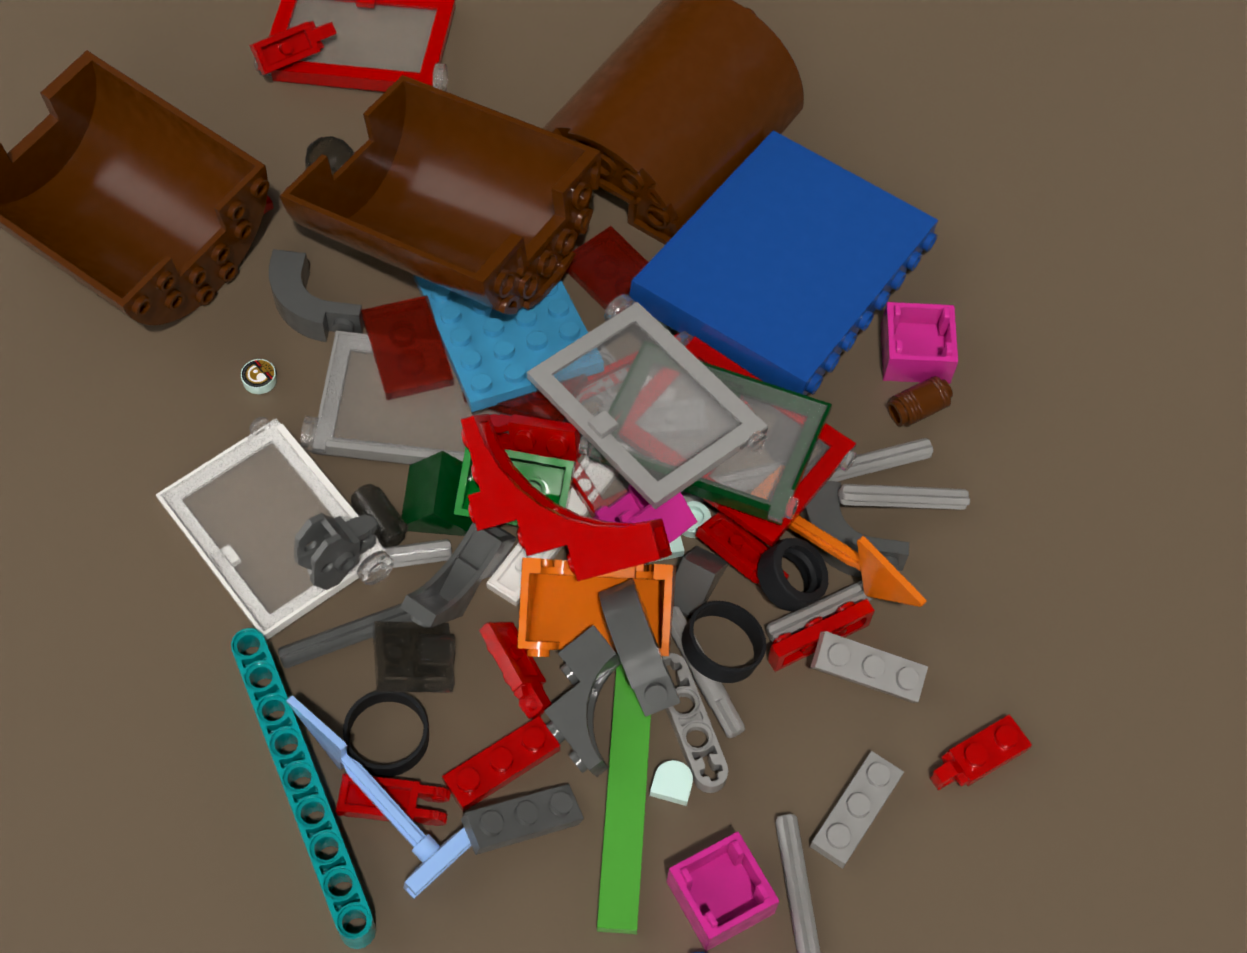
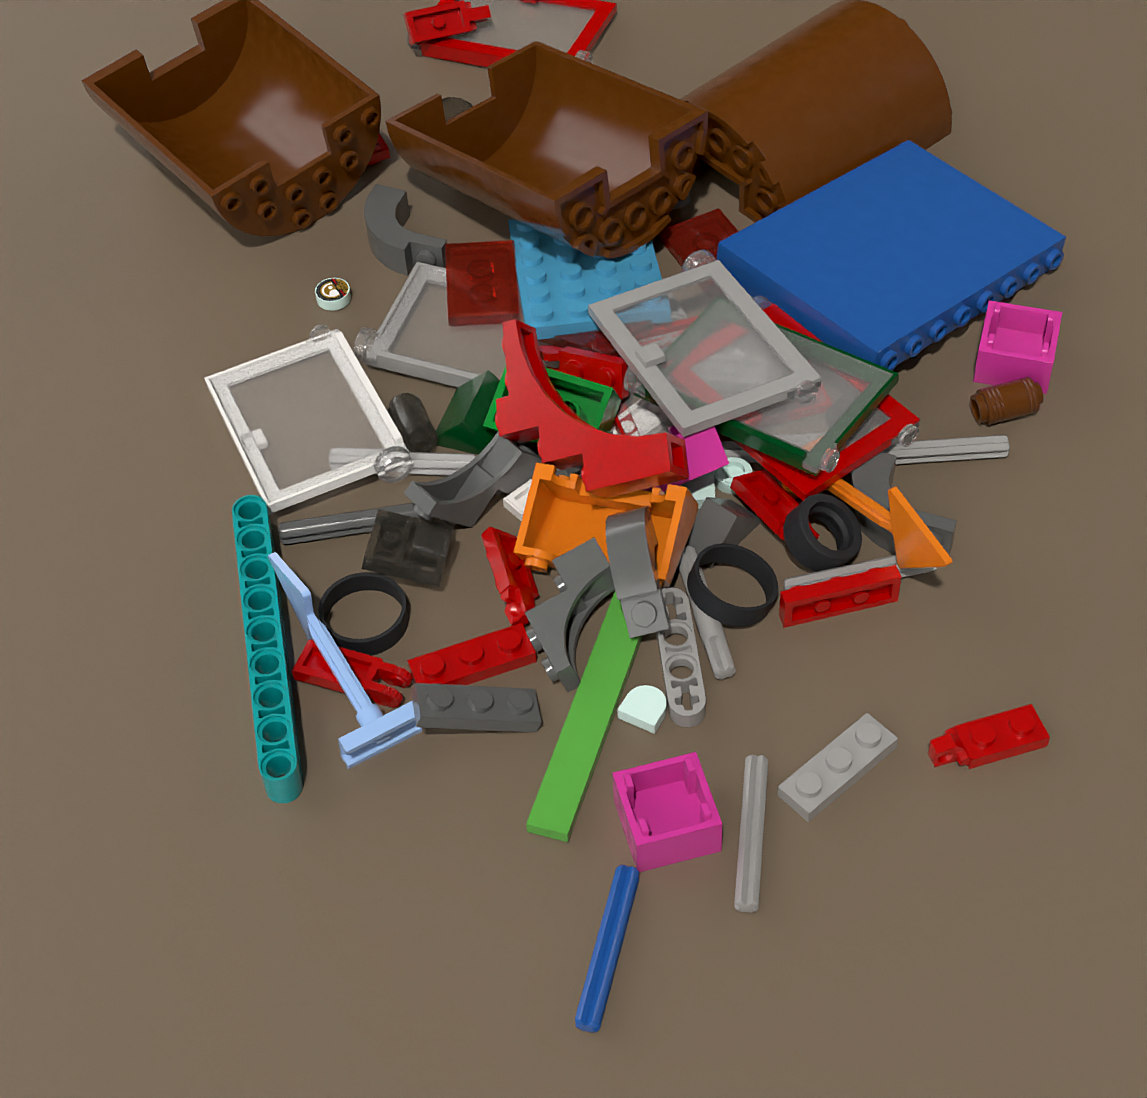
camera: 20 degrees right, 10 degrees down
dark grey hinge [294,513,377,590] -> none
light grey plate [811,631,928,703] -> none
light grey axle [838,484,970,510] -> none

